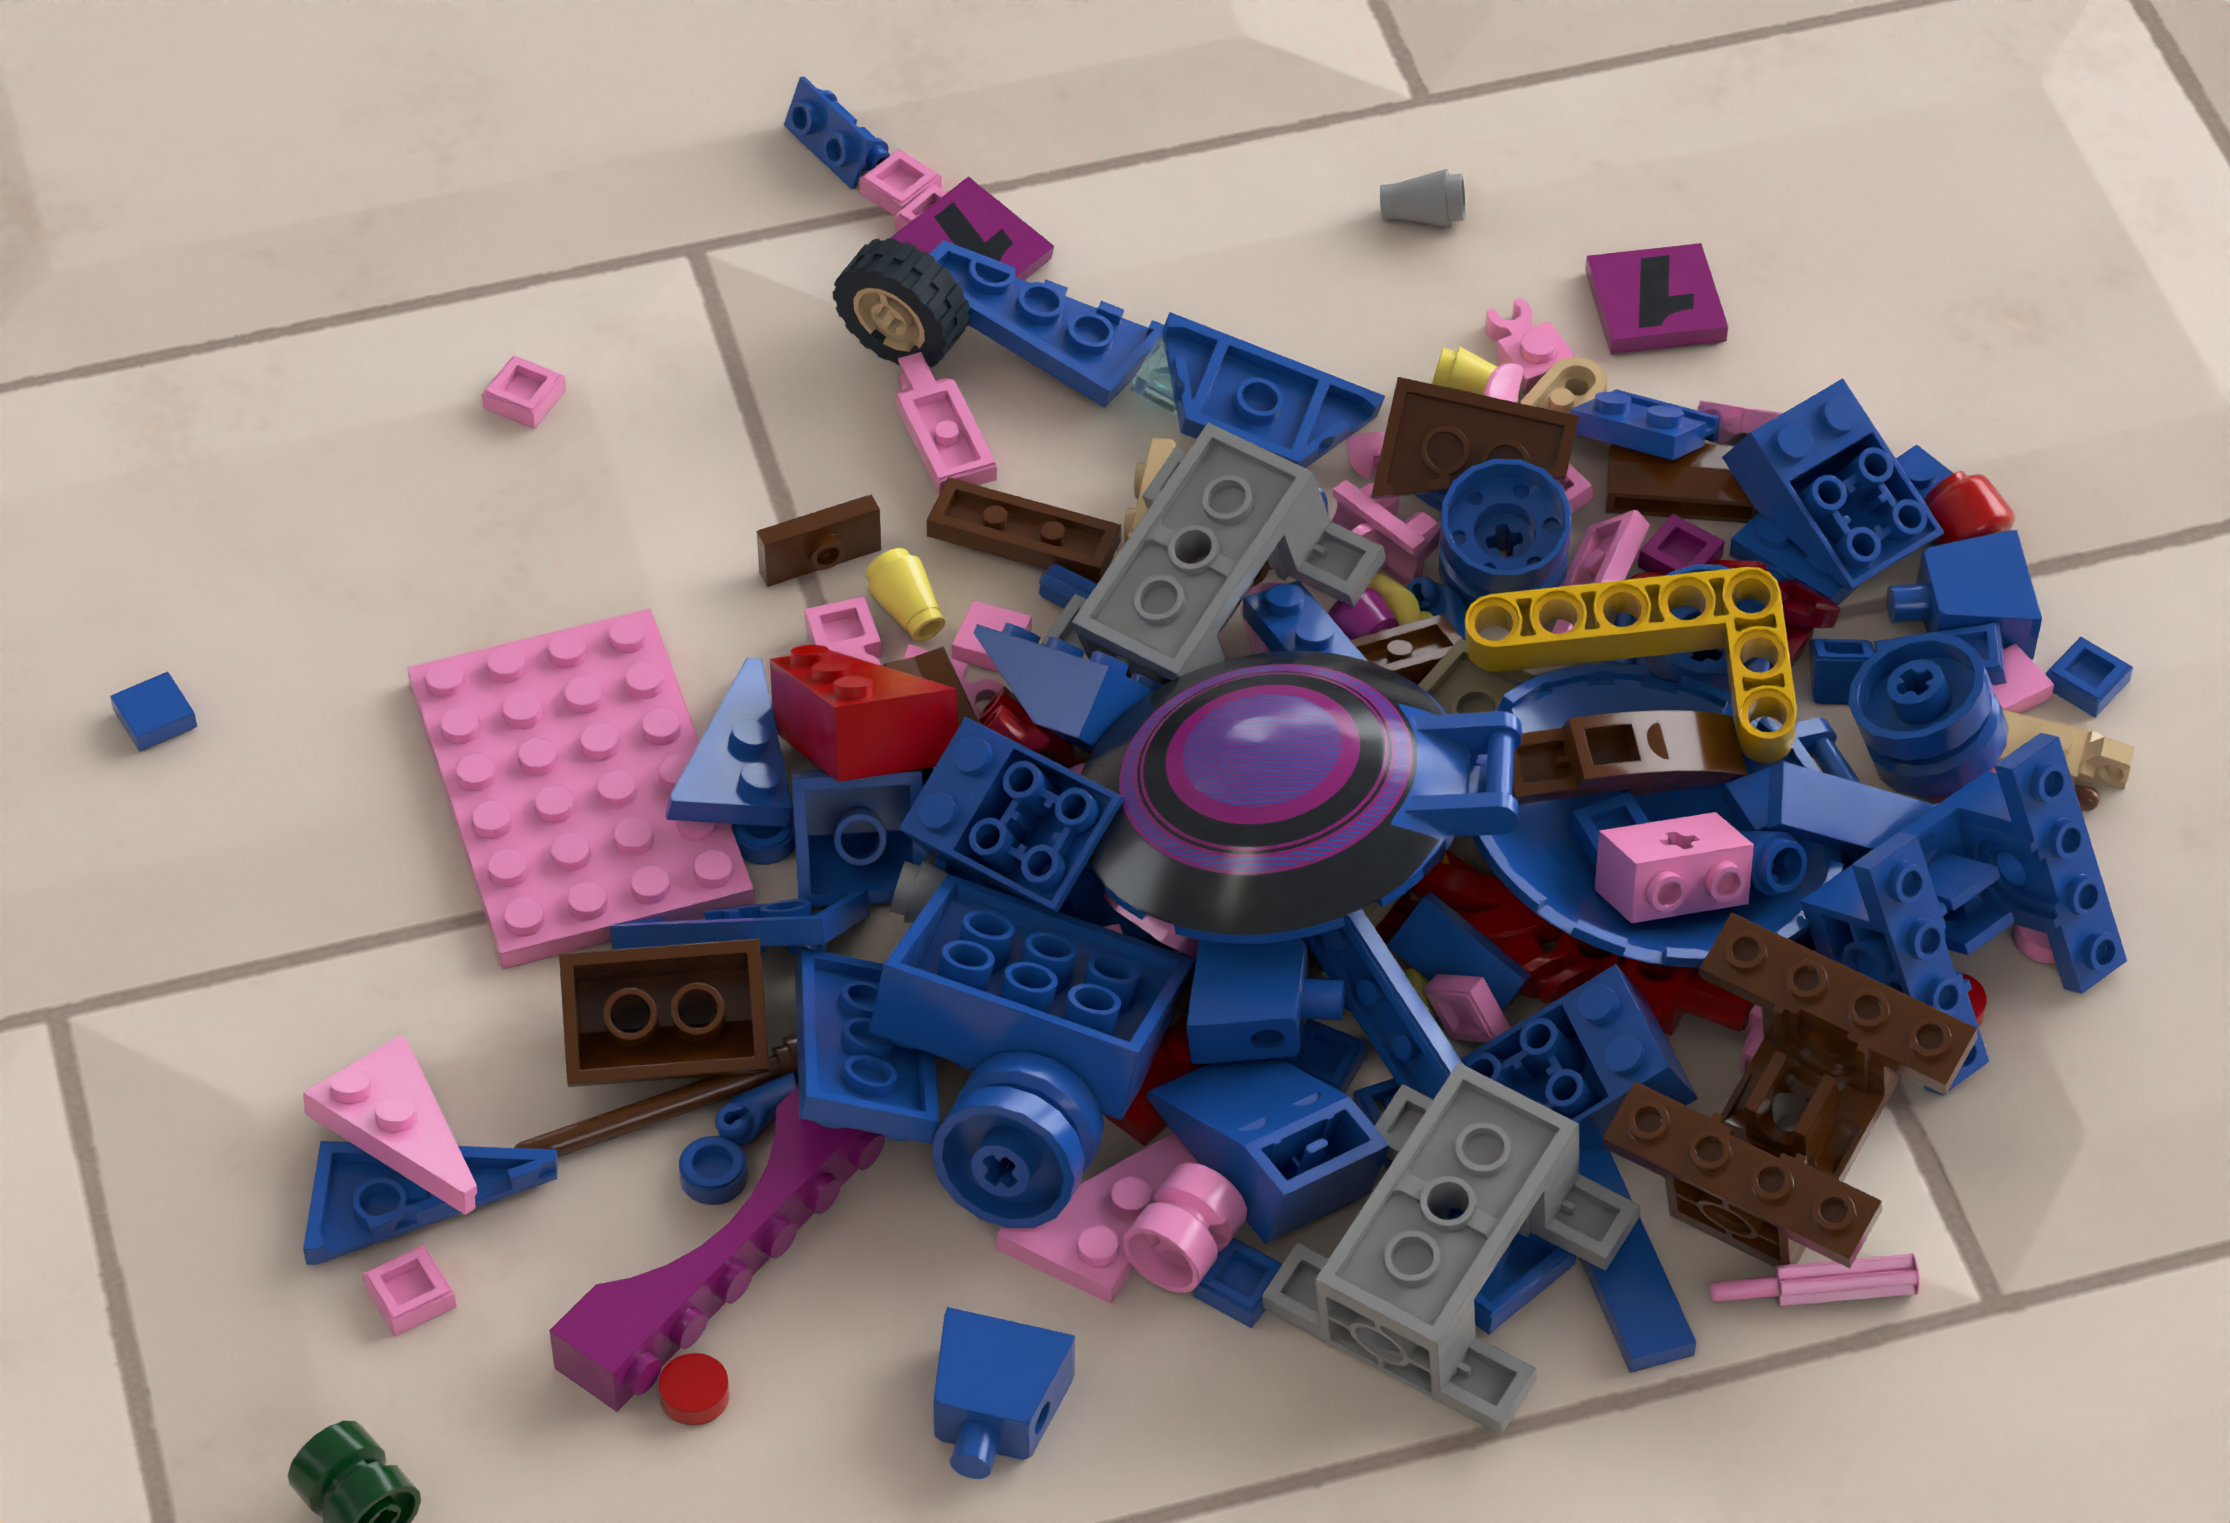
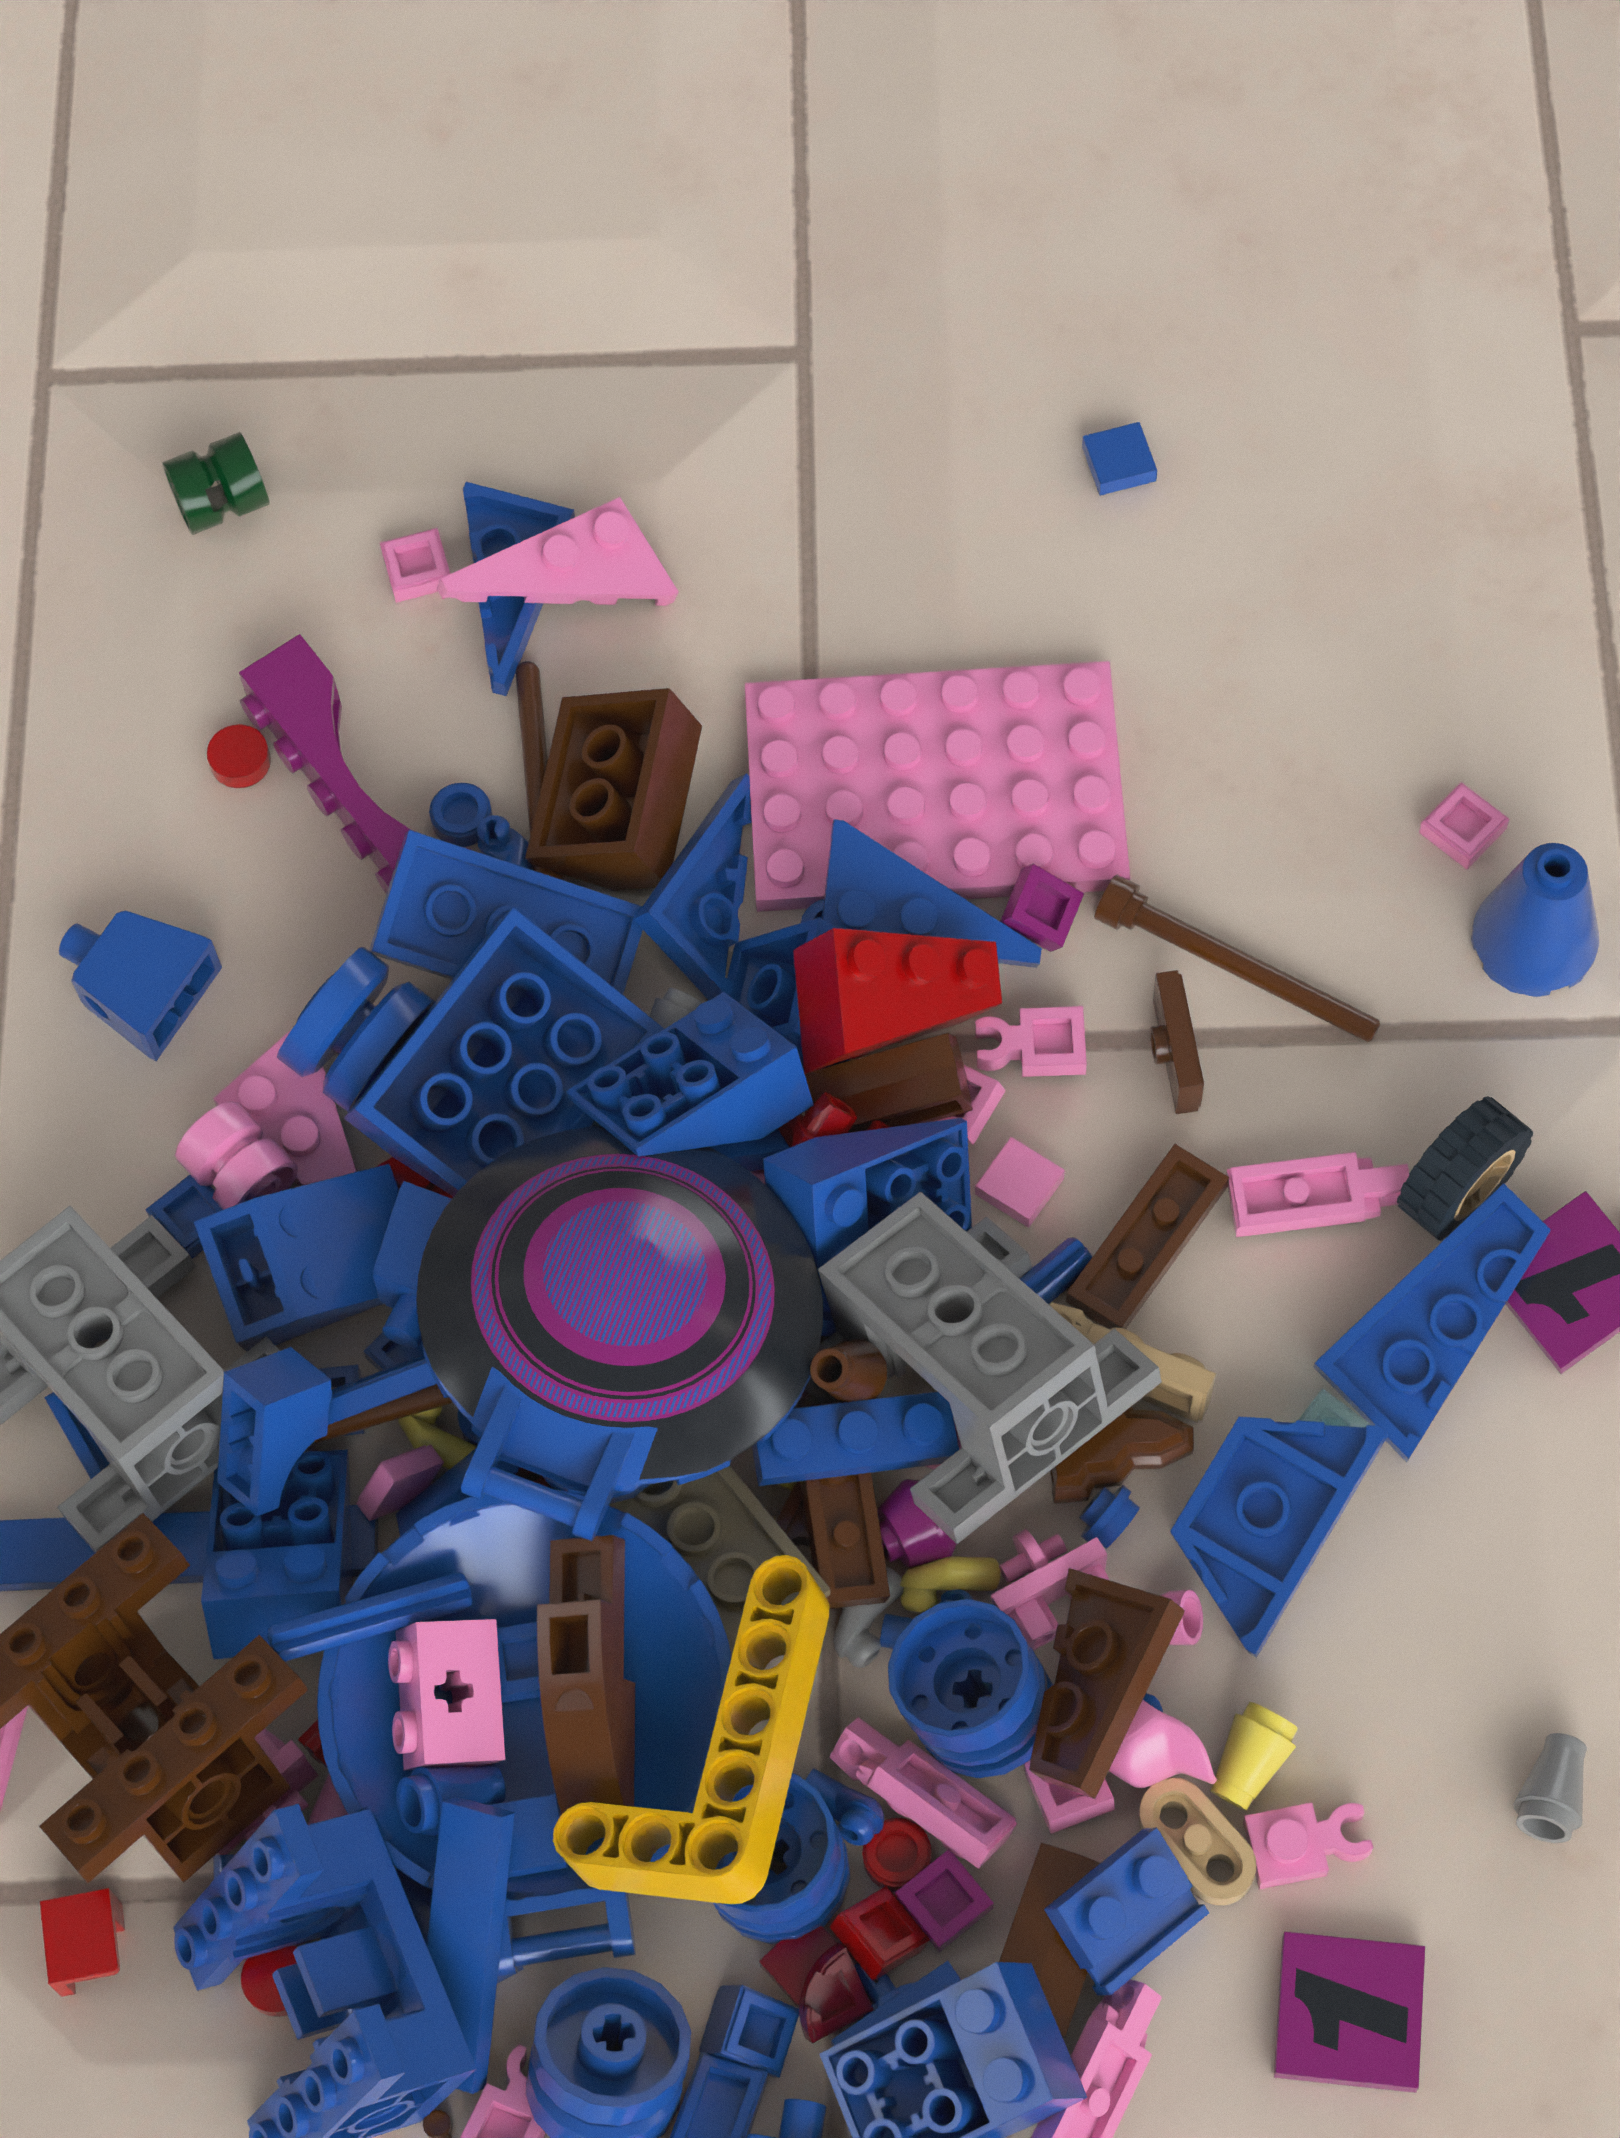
camera: 110 degrees right, 15 degrees up
light yellow cone [865,548,945,642] -> none
none -> red panel [40,1888,125,1997]
none -> blue arch [217,1347,332,1517]
none -> blue axle [268,1572,472,1661]
none -> reddish brown cone [810,1339,887,1403]
none -> magenta plate [1000,863,1084,952]
none -> reddish brown piece [1094,874,1380,1042]
none -> blue cone [1471,843,1599,997]

